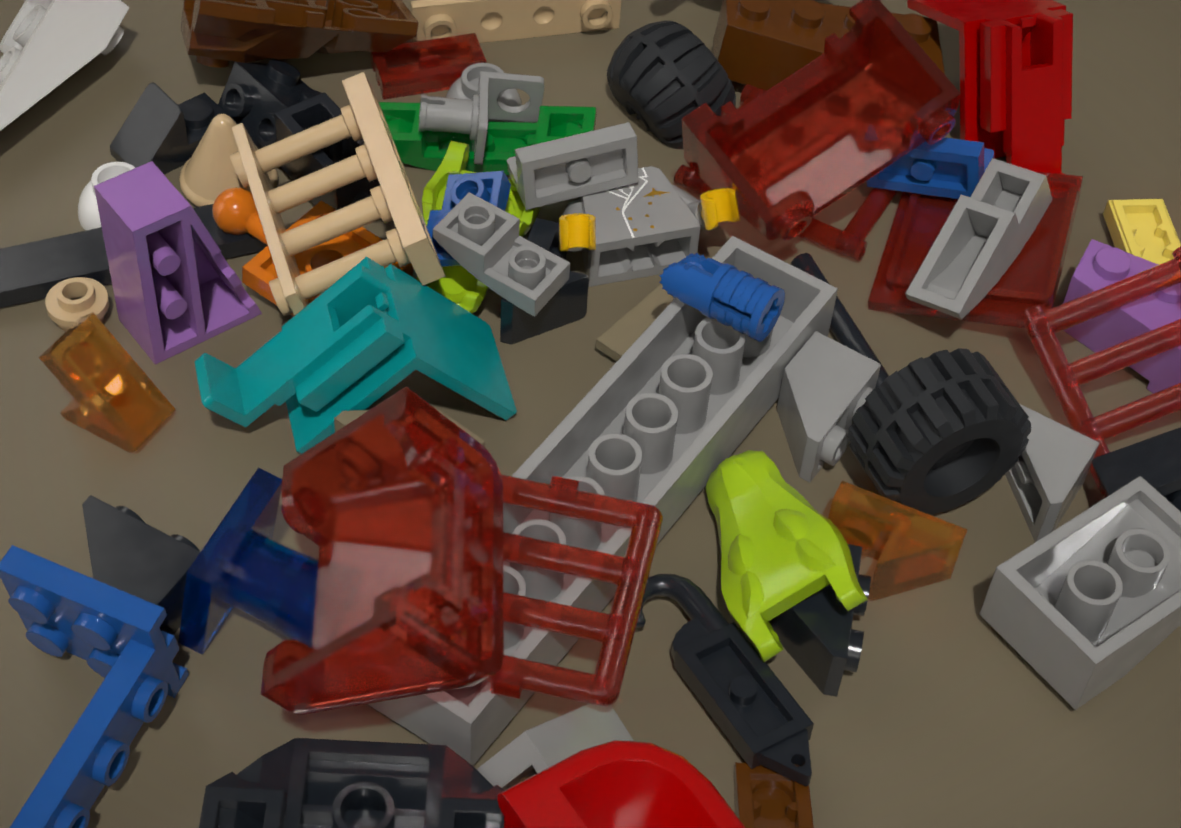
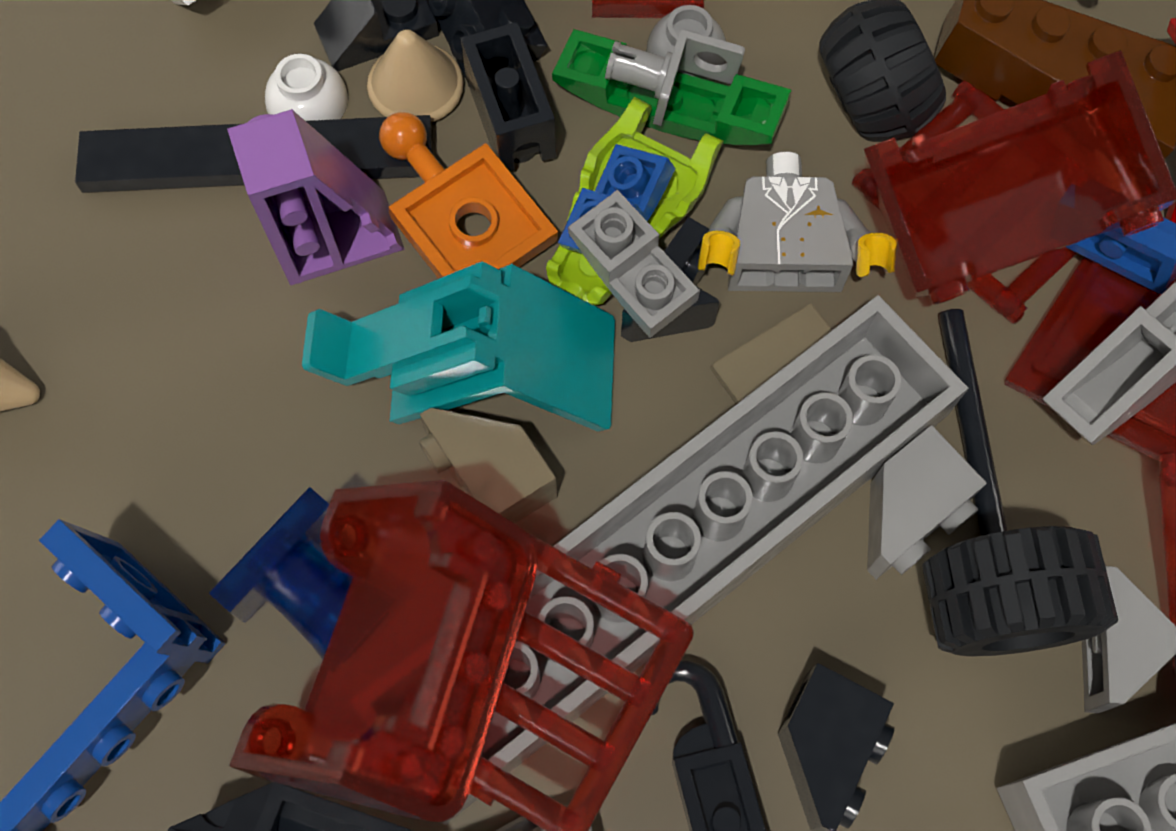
camera: 20 degrees right, 20 degrees up
clear orange slope [39,312,176,453] -> none
tan plate [45,277,109,334] -> none
black slope [82,495,209,635] -> none
tan fence [230,72,445,316] -> none
light grey panel [507,122,639,210] -> none
blue hinge [659,253,785,342] -> none
lime animal [705,450,868,662] -> none
clear orange slope [828,481,967,601] -> none

